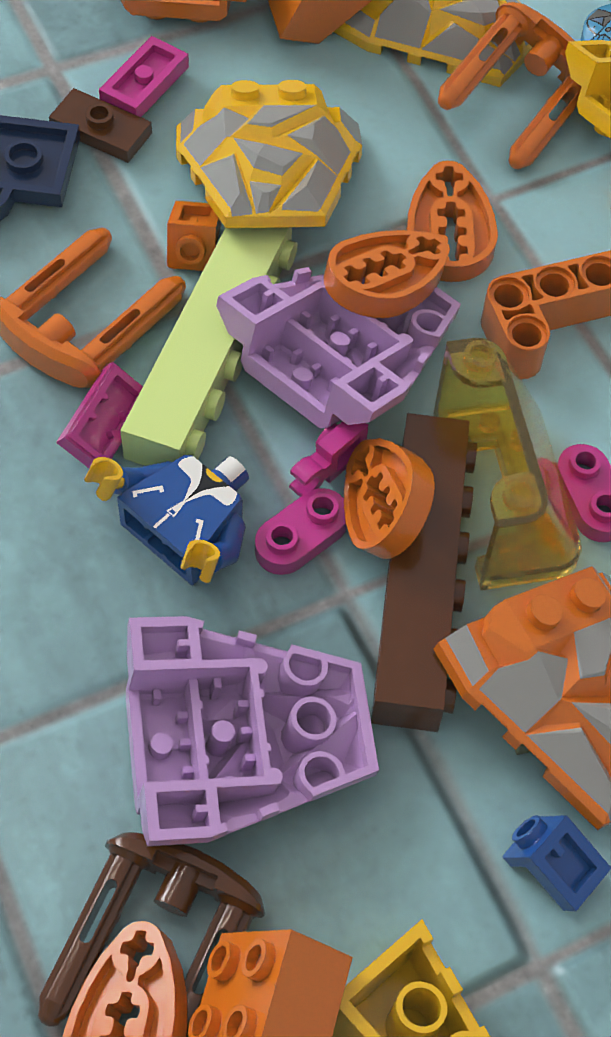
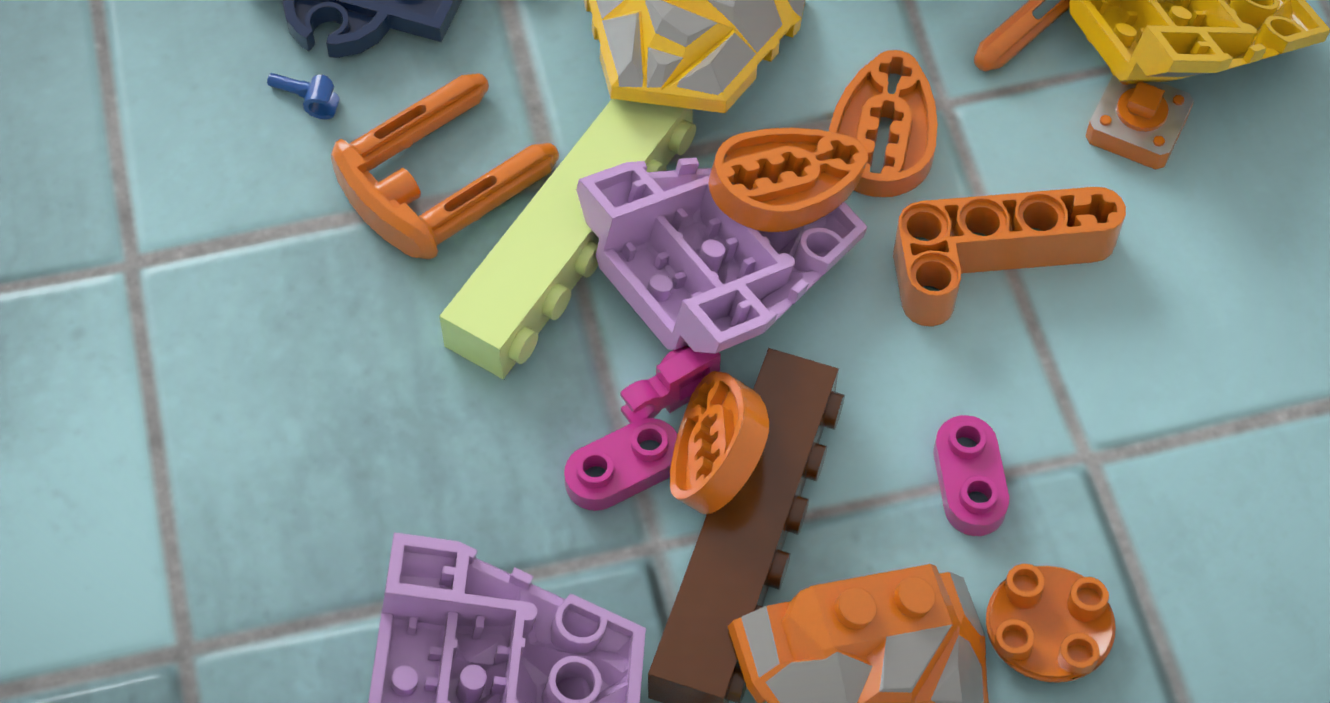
camera: 15 degrees right, 0 degrees up
dark pink plate [56,362,143,468] -> none
blue torso [84,455,249,586] -> none
orange bracket [167,200,222,271] -> none
clear yellow windscreen [433,338,582,590] -> none

